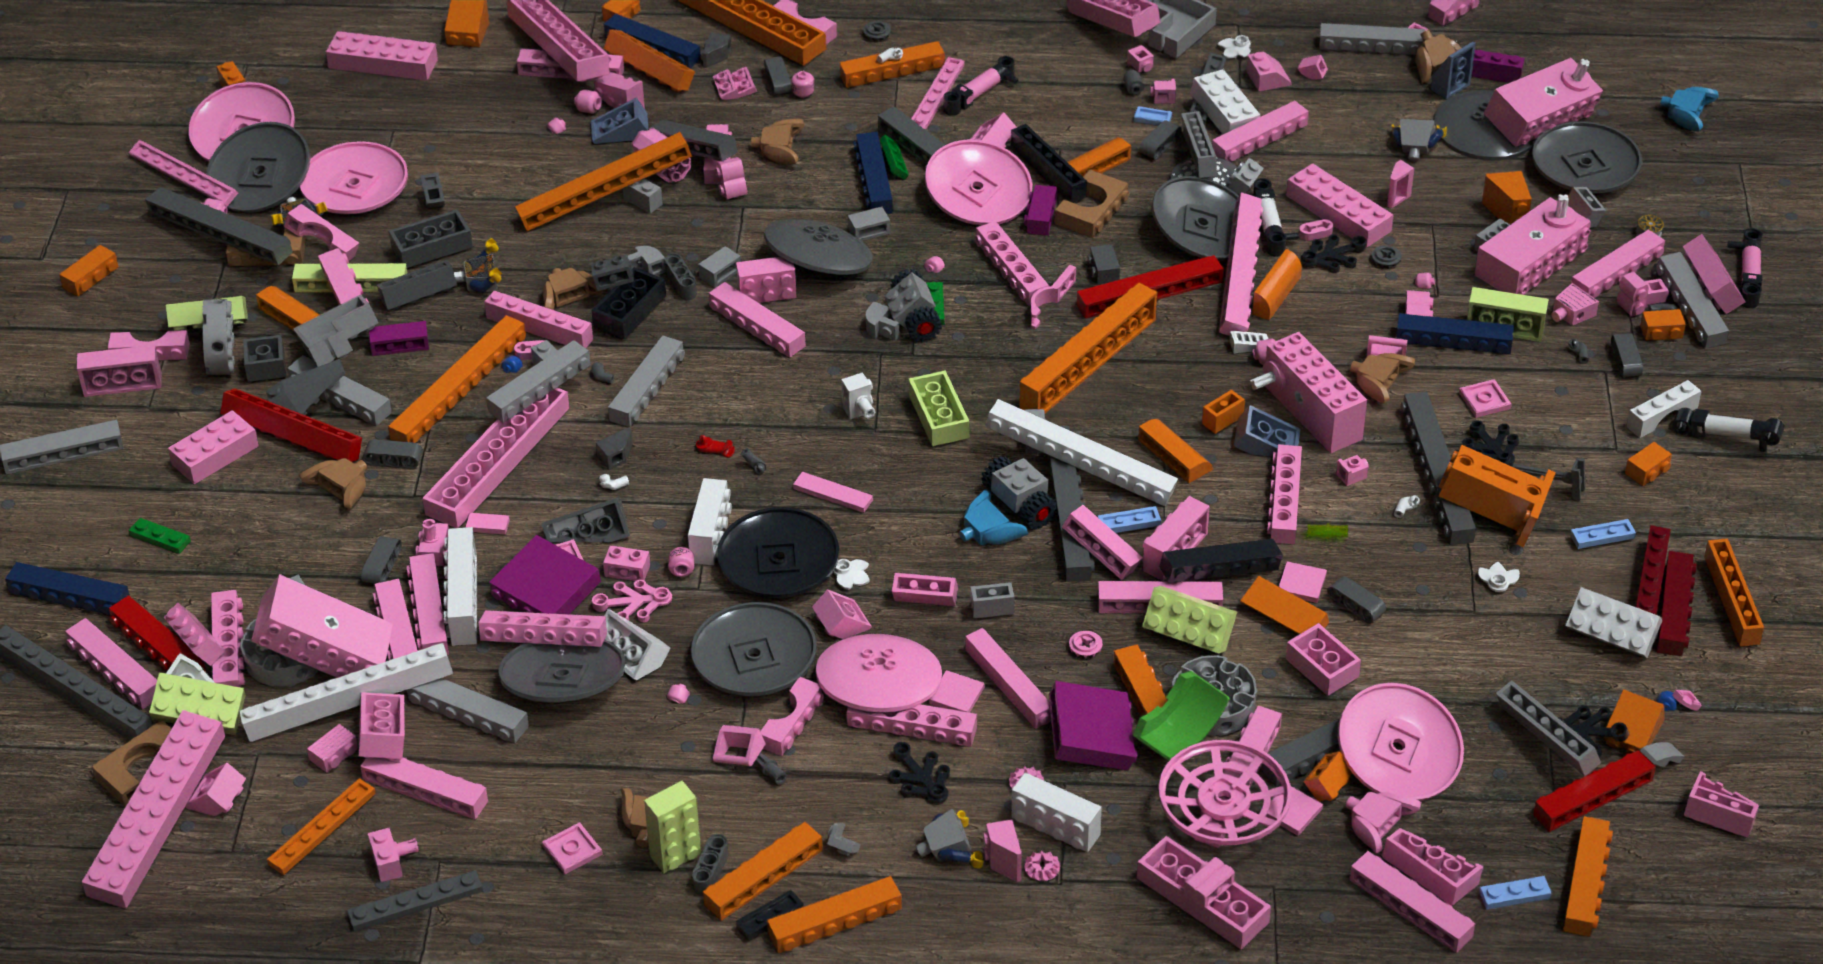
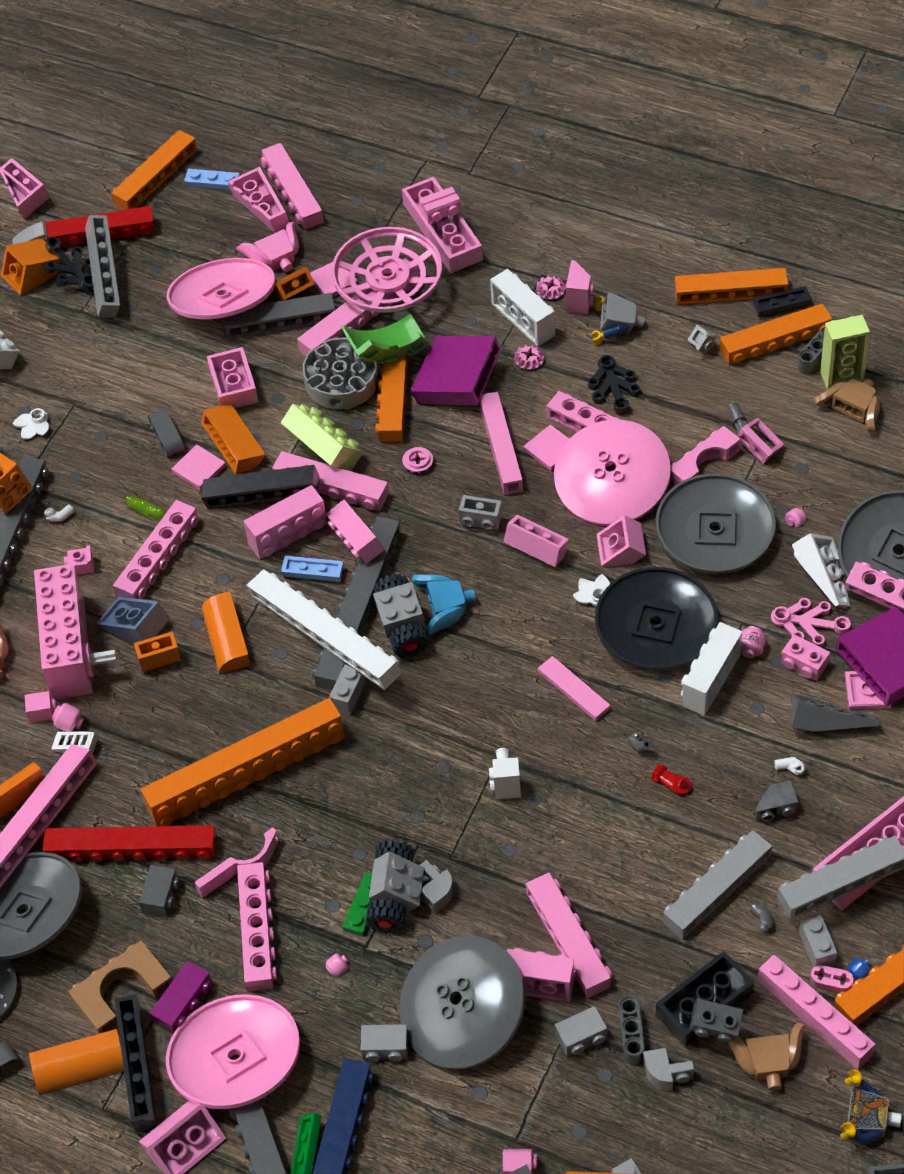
camera: 155 degrees left, 10 degrees up
yellowish green brick [909,371,969,446] -> none

